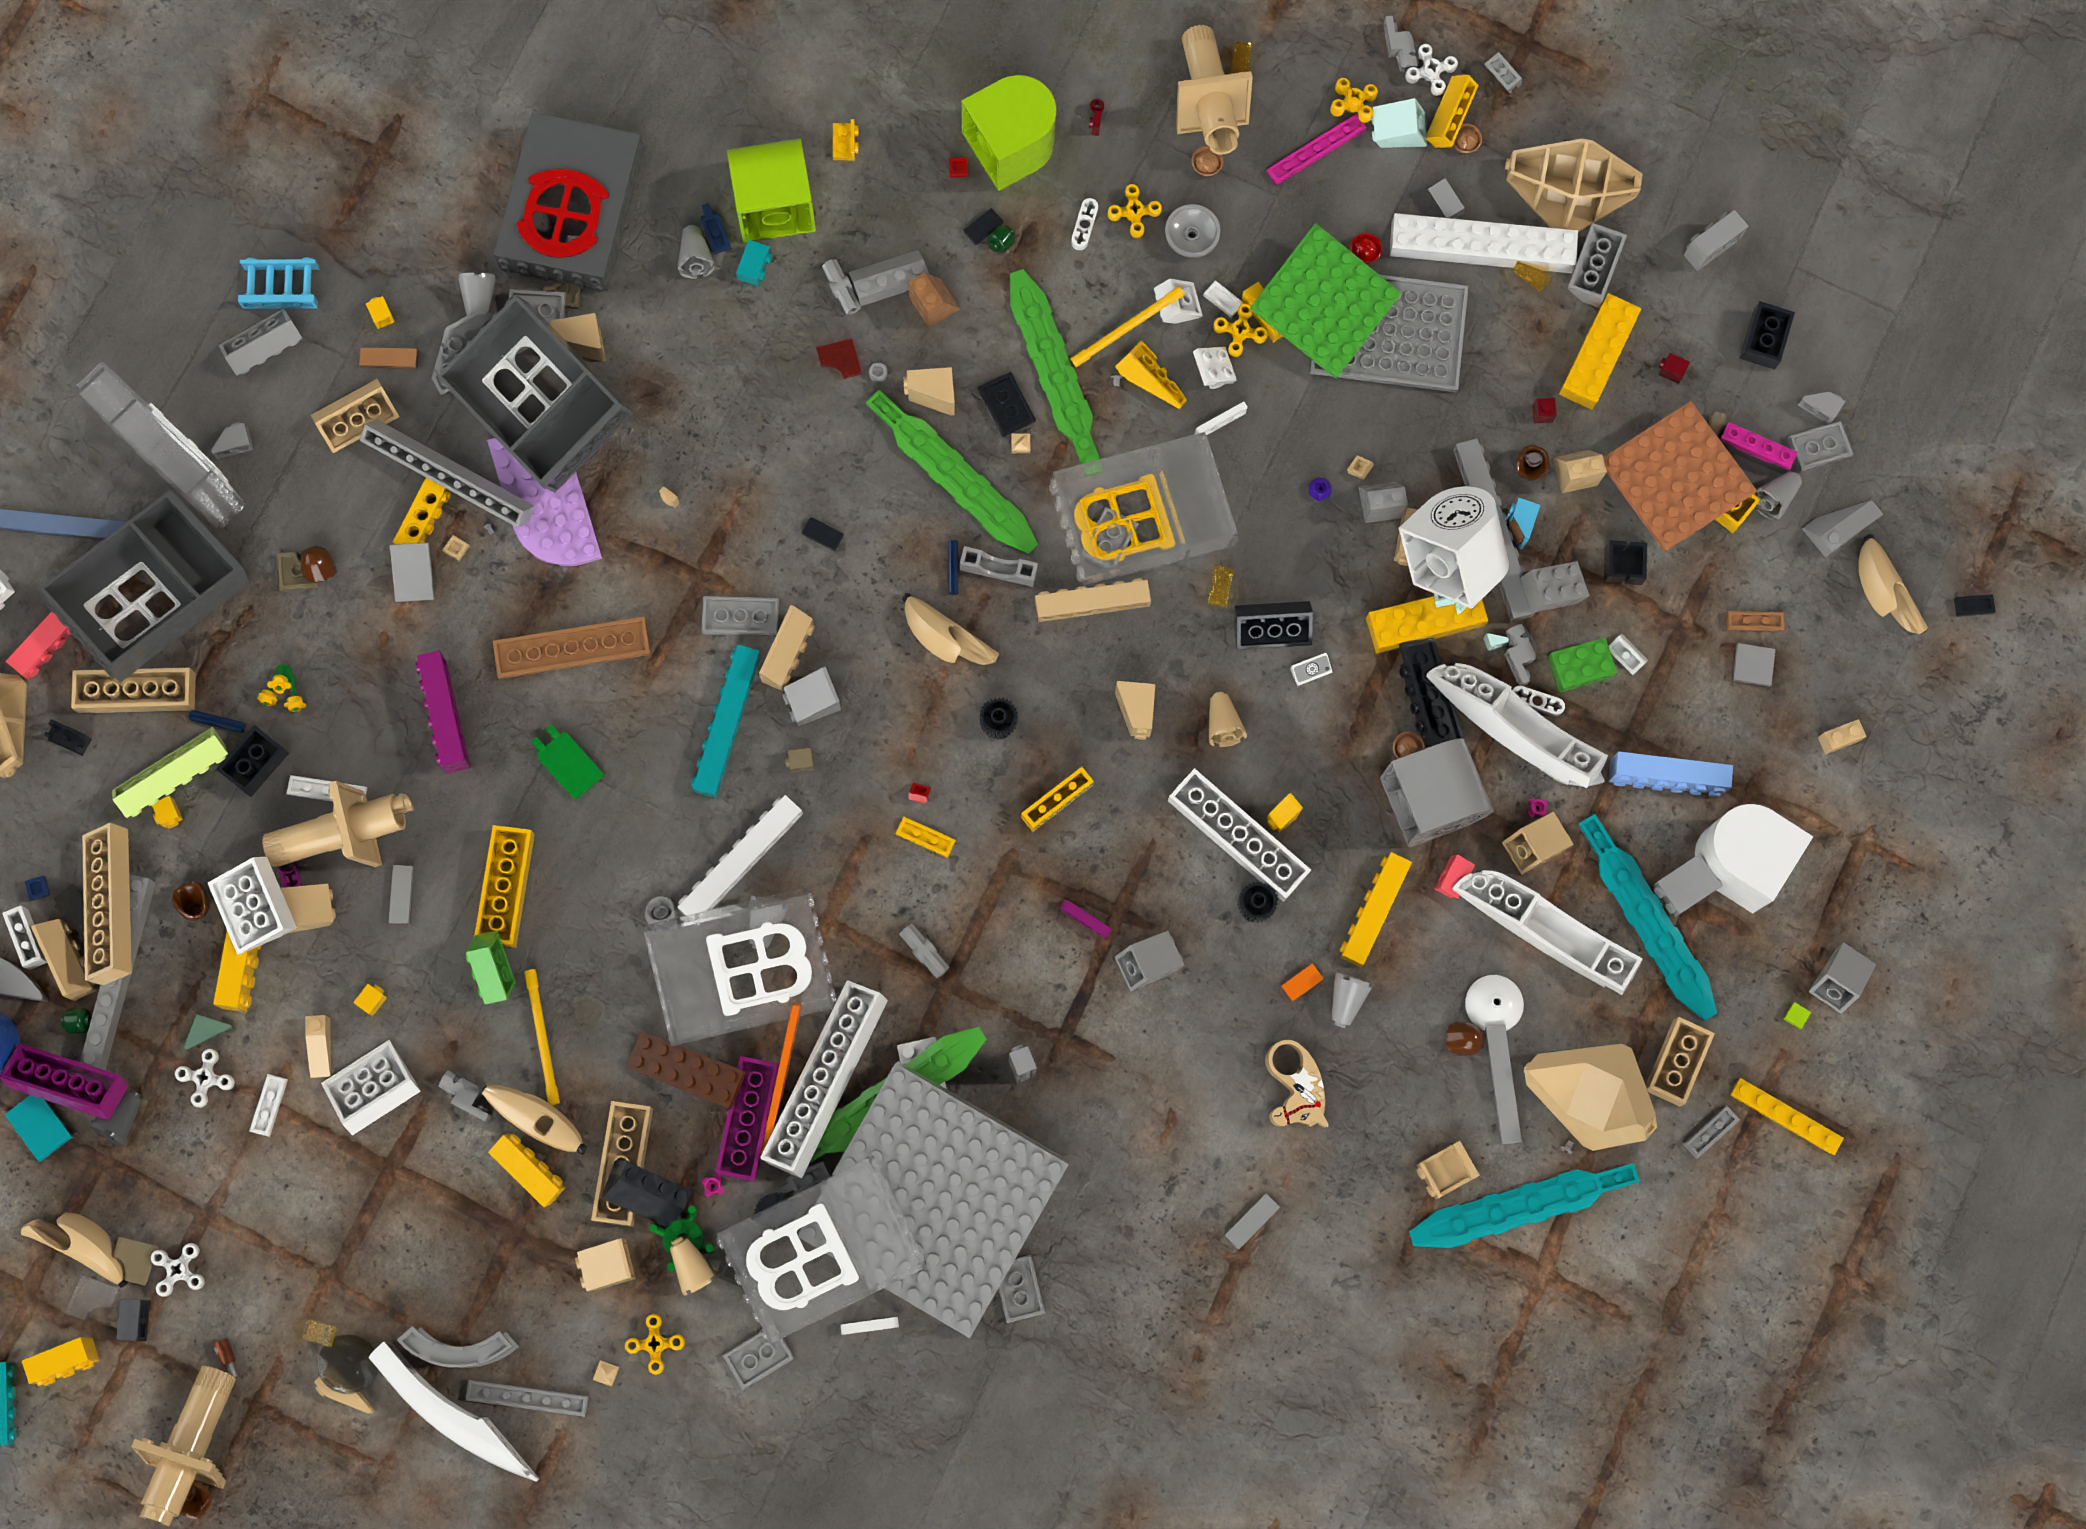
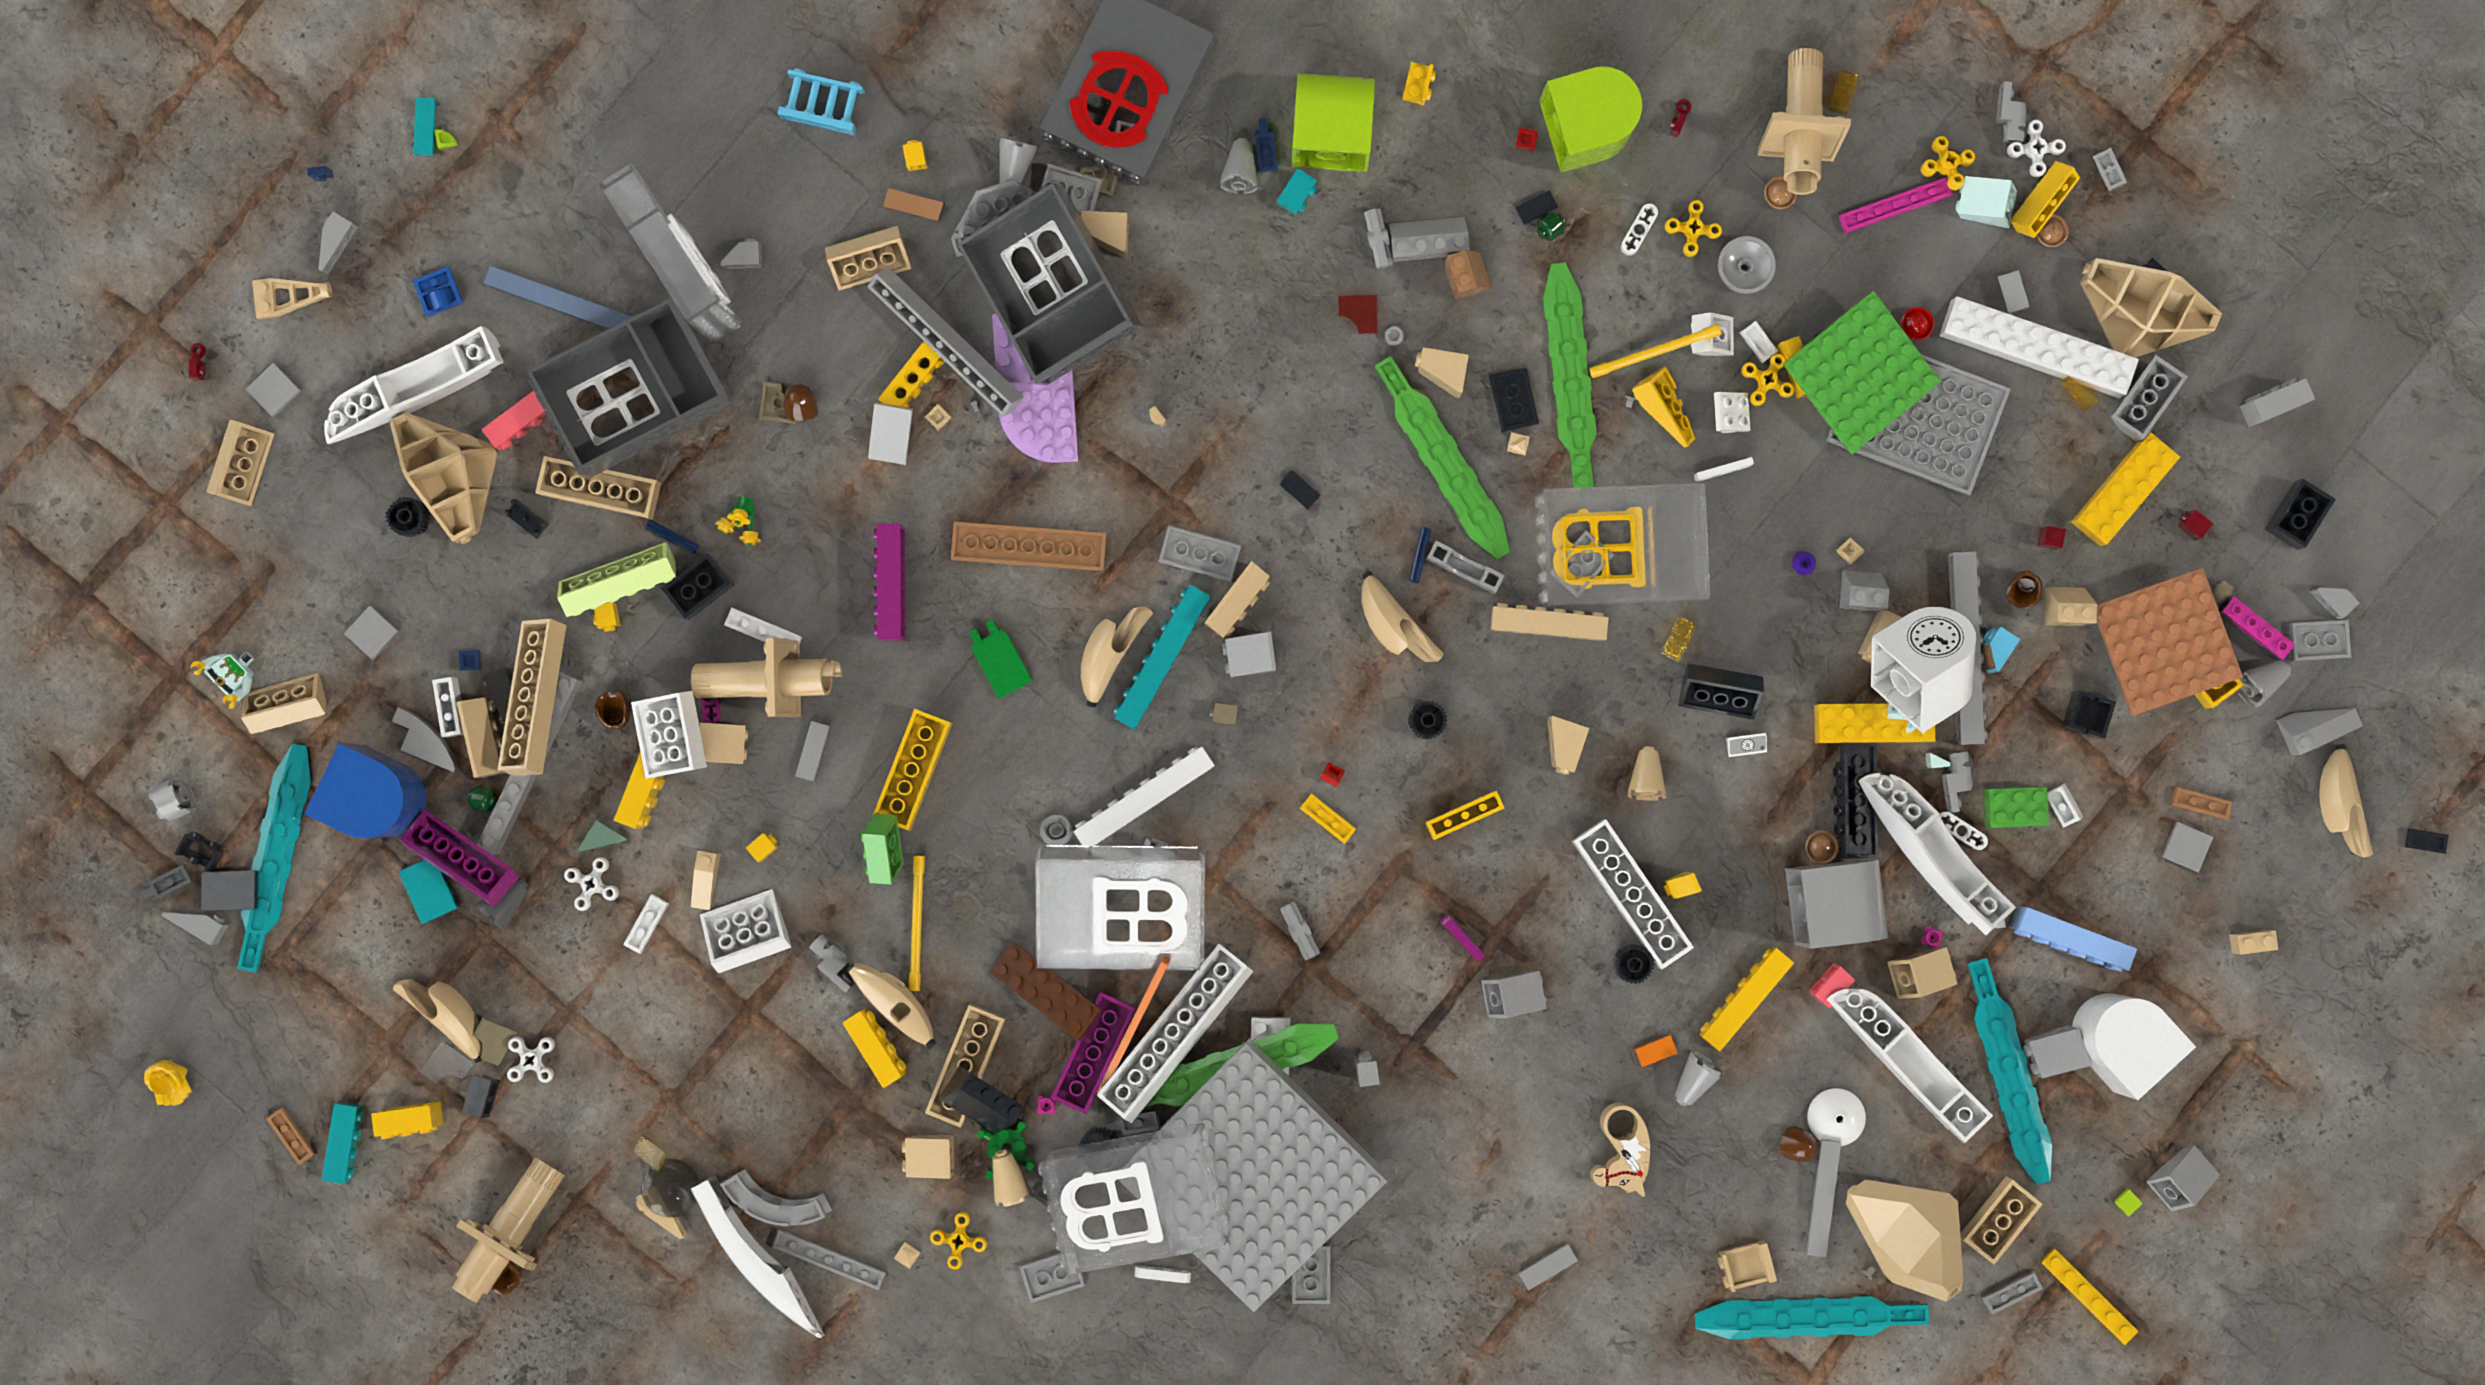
camera: 25 degrees right, 10 degrees up
copper piece [213,1338,238,1377] -> none
light grey slope [218,308,302,376] -> none
light grey brick [1520,561,1590,613] -> none
none -> tan piece [1081,607,1154,707]

